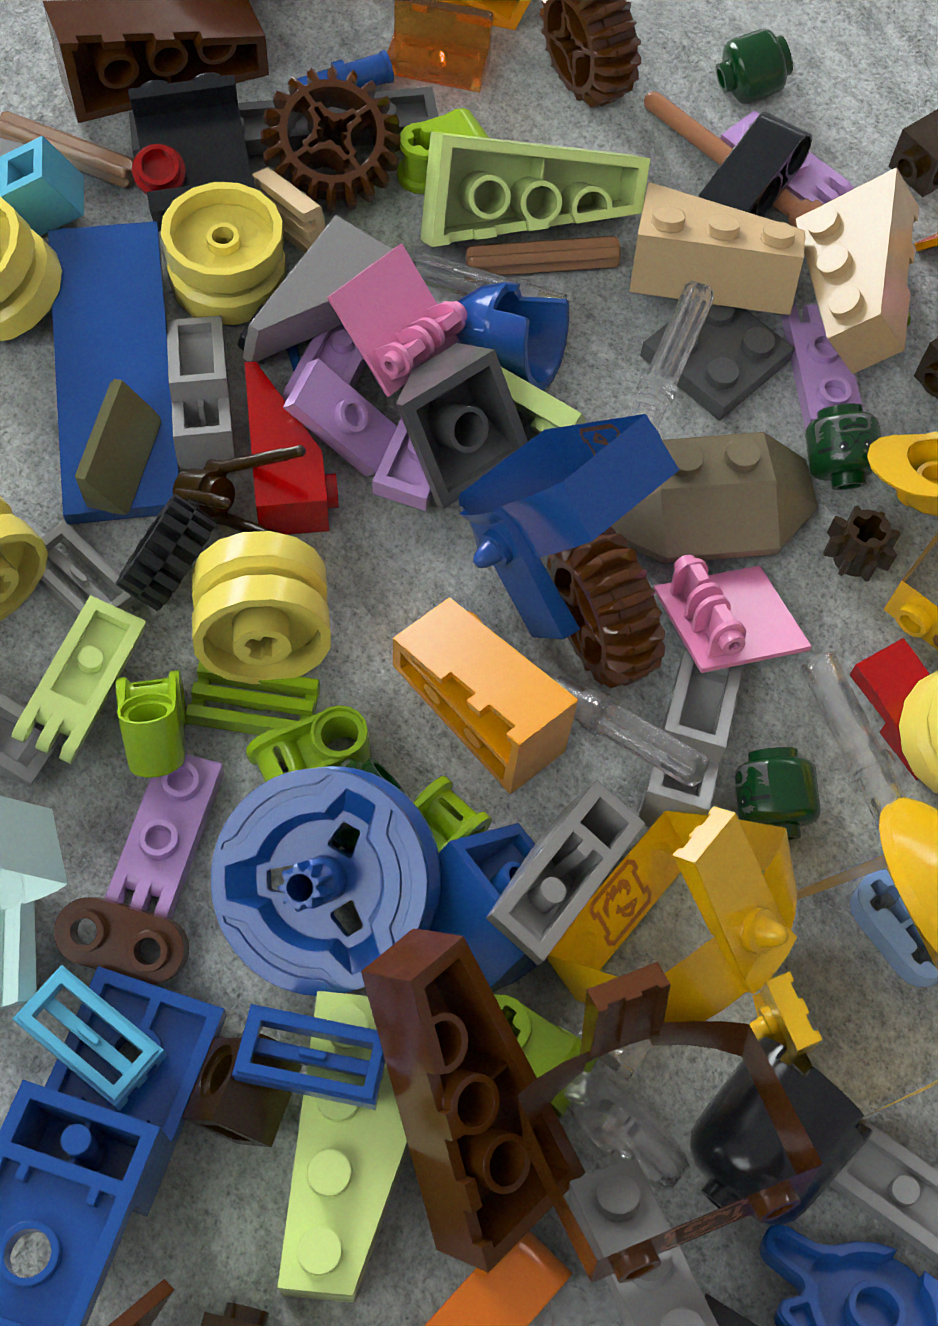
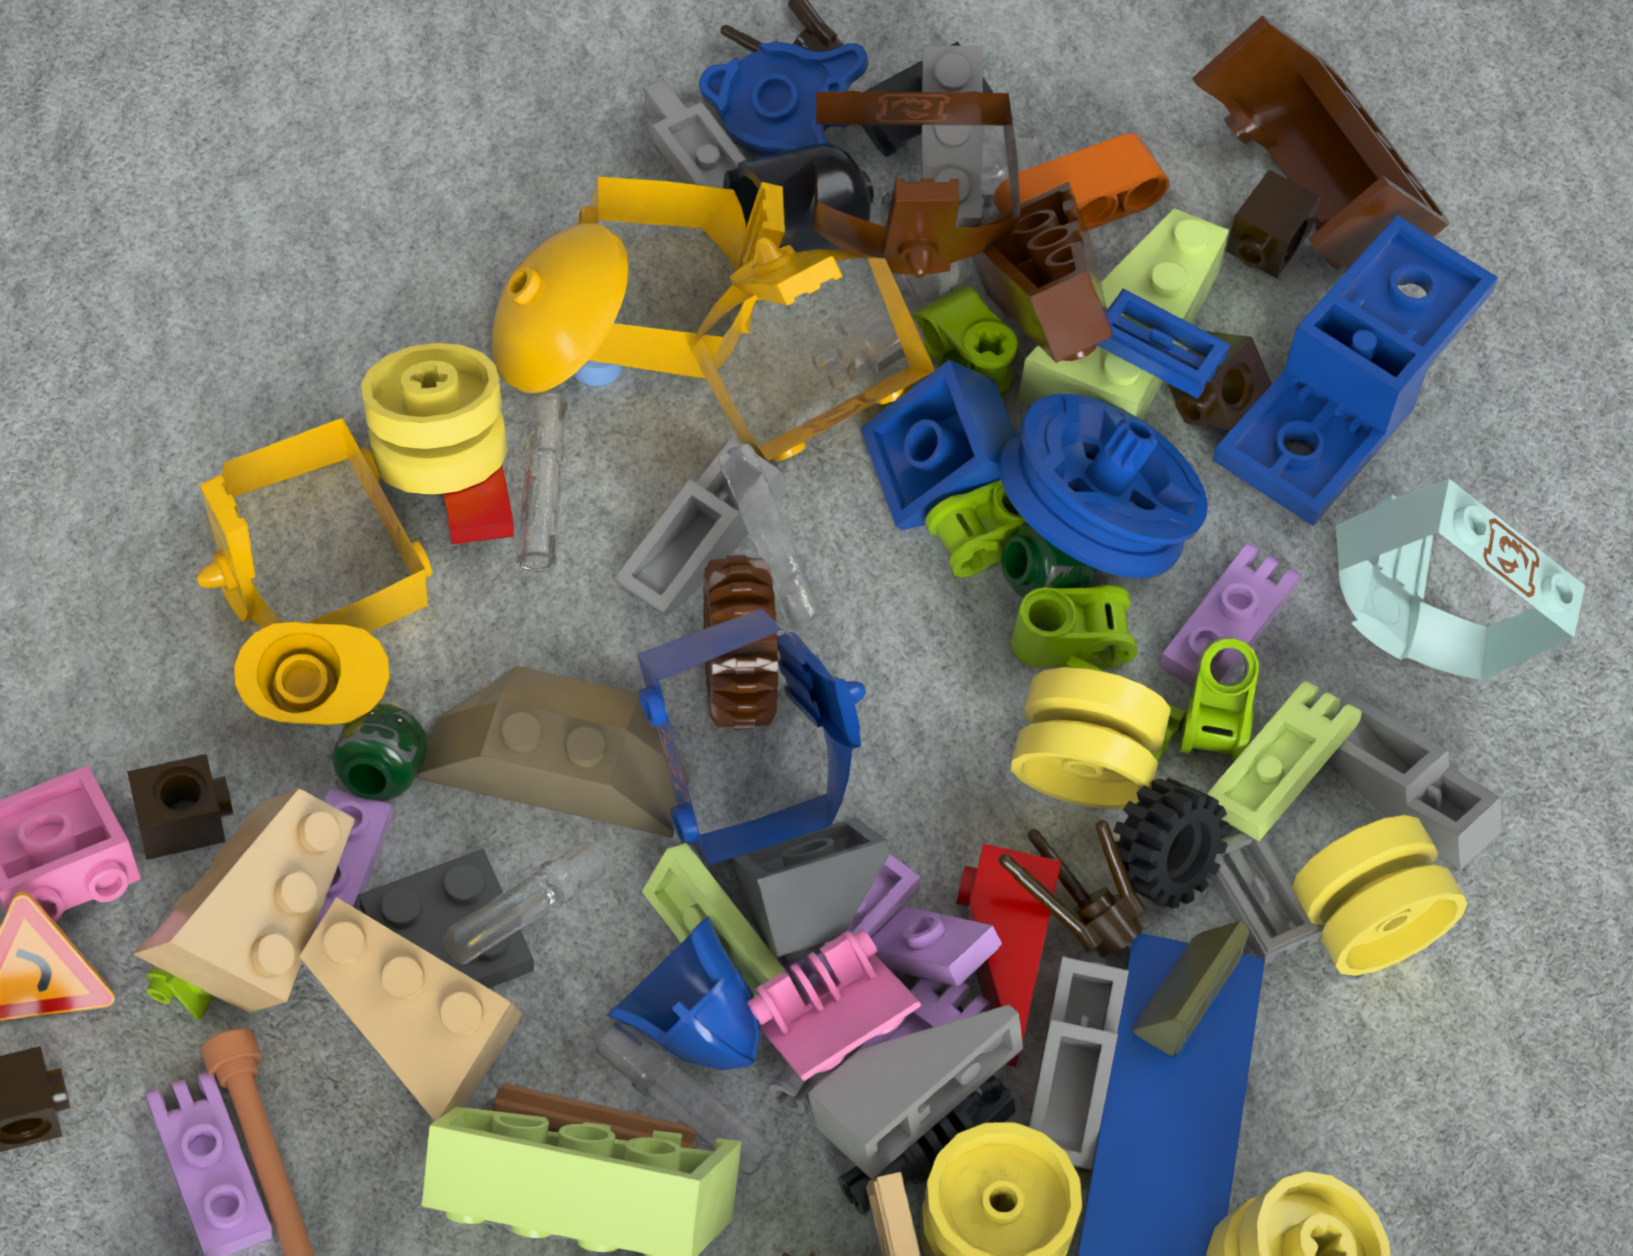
camera: 160 degrees left, 5 degrees down
medium azure tile [12,965,167,1111] -> none
reddish brown plate [54,897,189,985] -> none
light orange wedge [393,597,578,795] -> none
light grey slope [486,780,646,965] -> none
bright pink hinge [653,555,812,673] -> none
black beam [698,112,812,217] -> none
dark green head [734,747,821,841] -> none
dark brown gear [823,506,901,582] -> none

